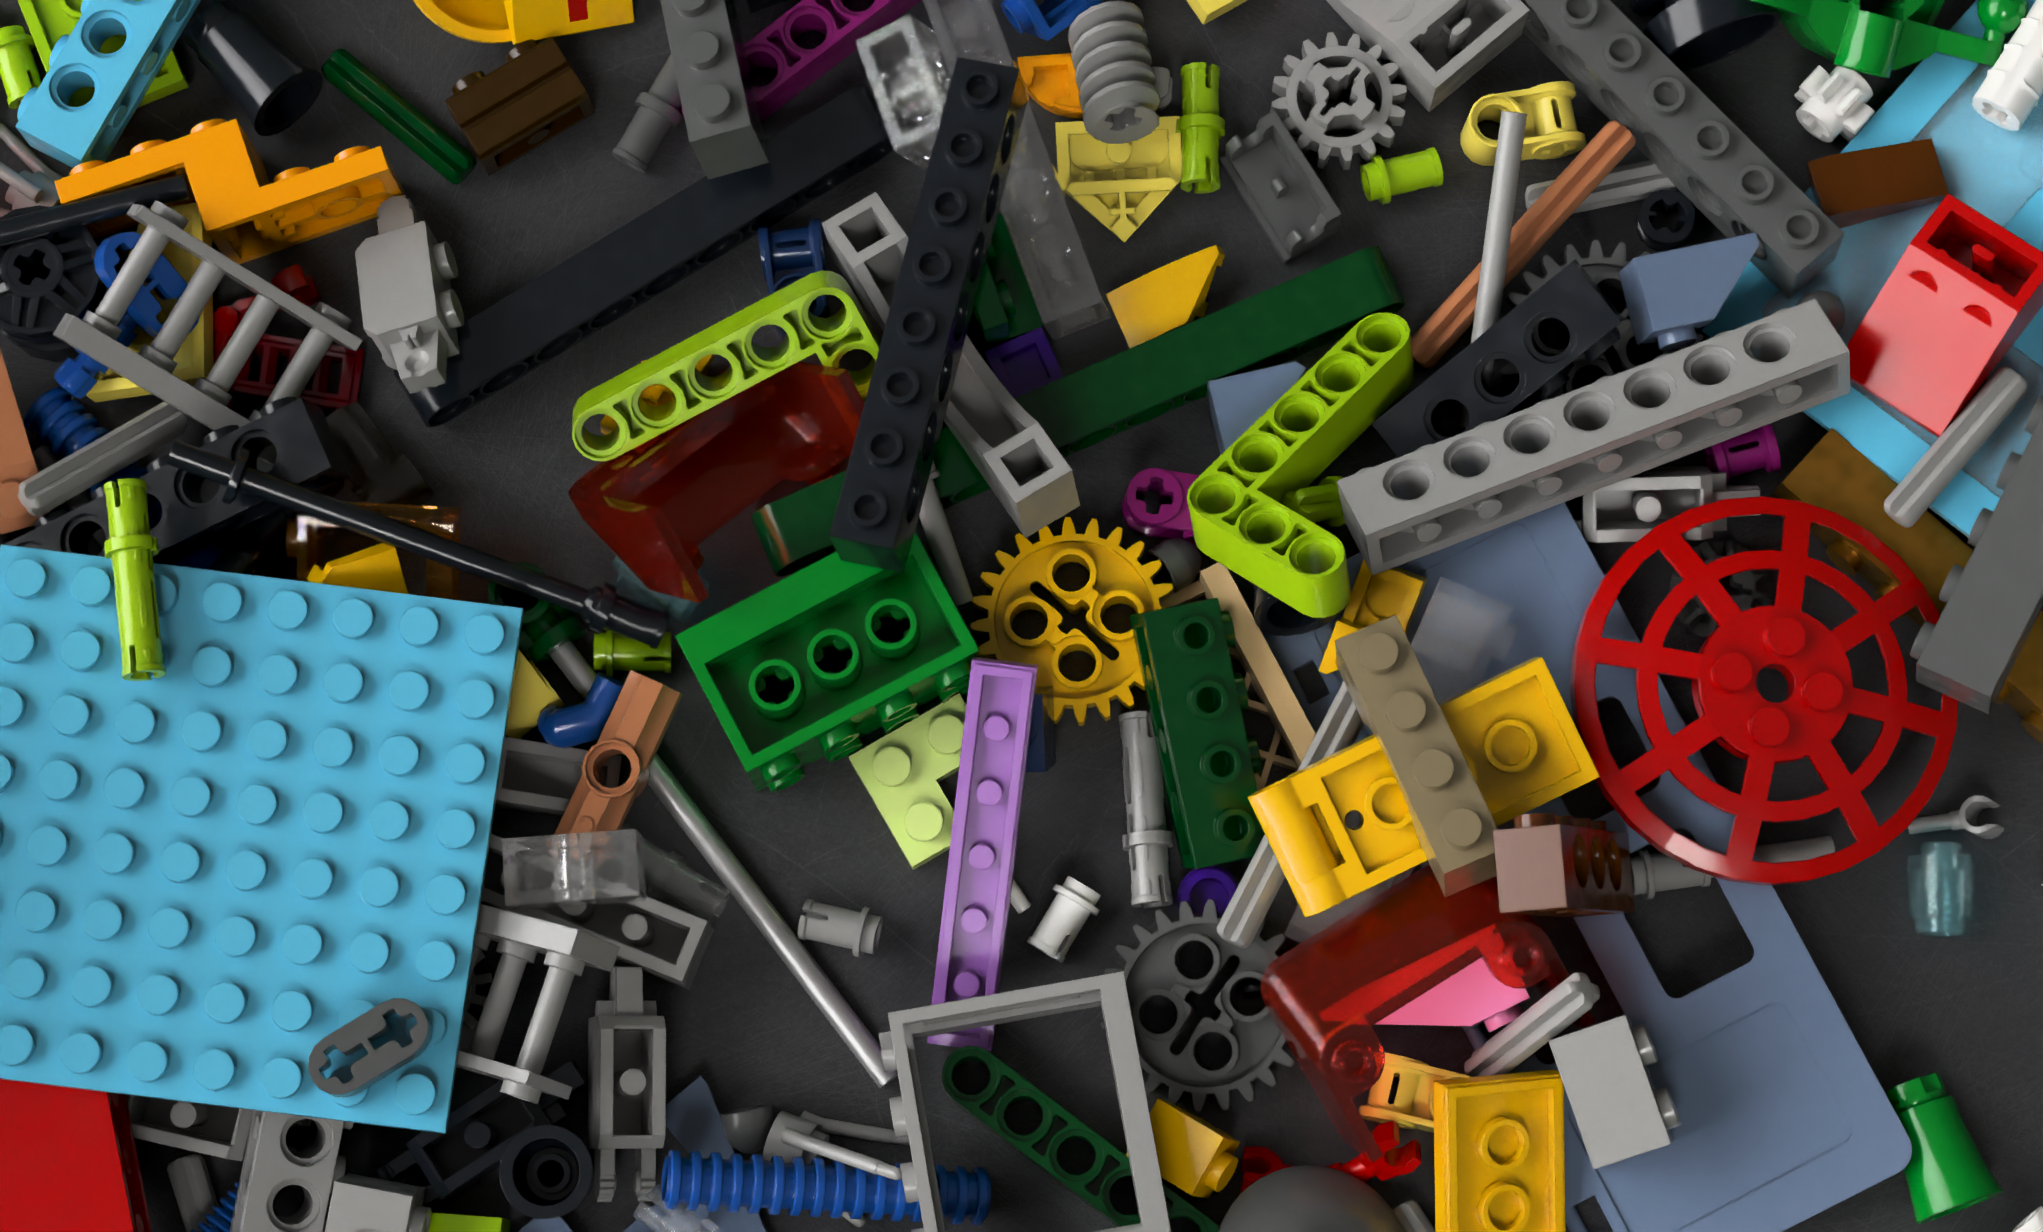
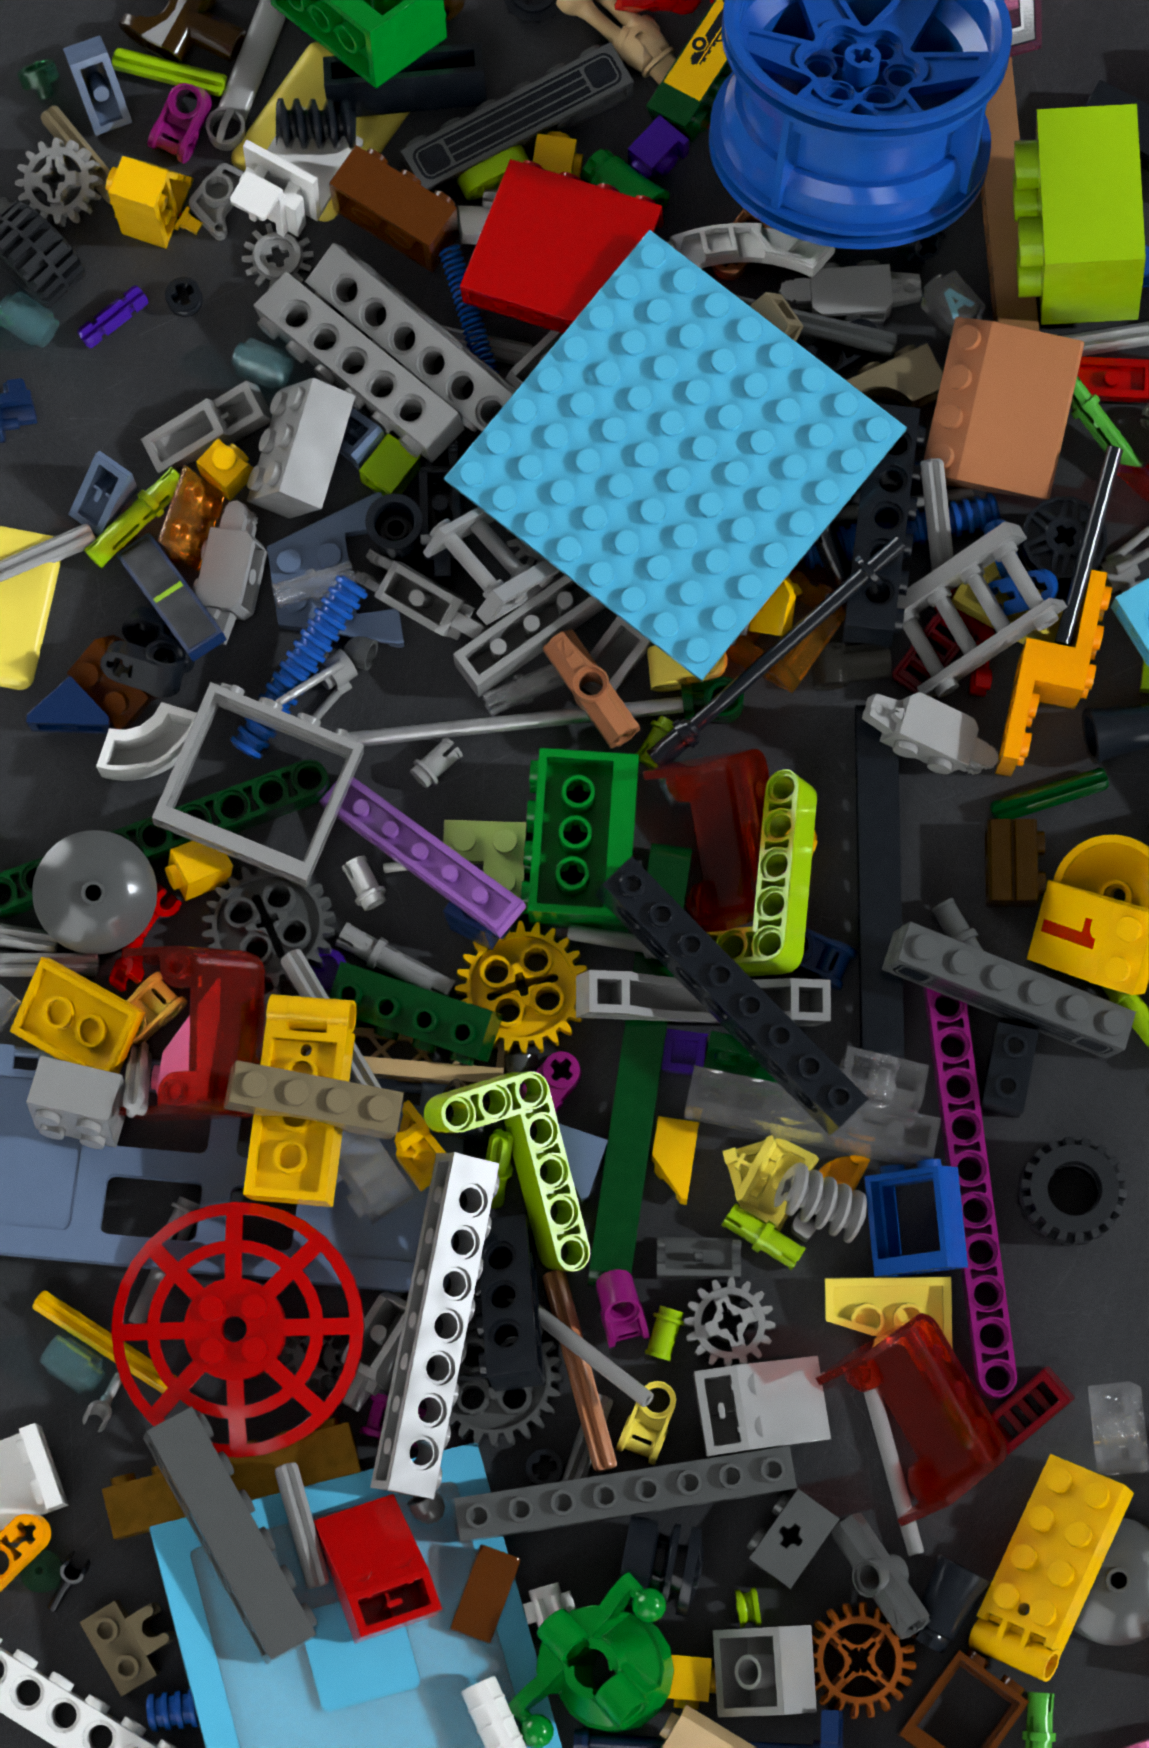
camera: 120 degrees right, 0 degrees up
lime pin [103,478,166,681] -> none
dark grey beam [308,998,432,1097] -> none
clear brick [502,829,647,911] -> none
blue arm [537,673,624,748] -> none
reddish brown brick [1493,813,1635,918] -> none
sand blue slope [1619,232,1759,350] -> none
none -> yellow axle [32,1290,177,1394]
none -> magenta piece [596,1269,650,1348]

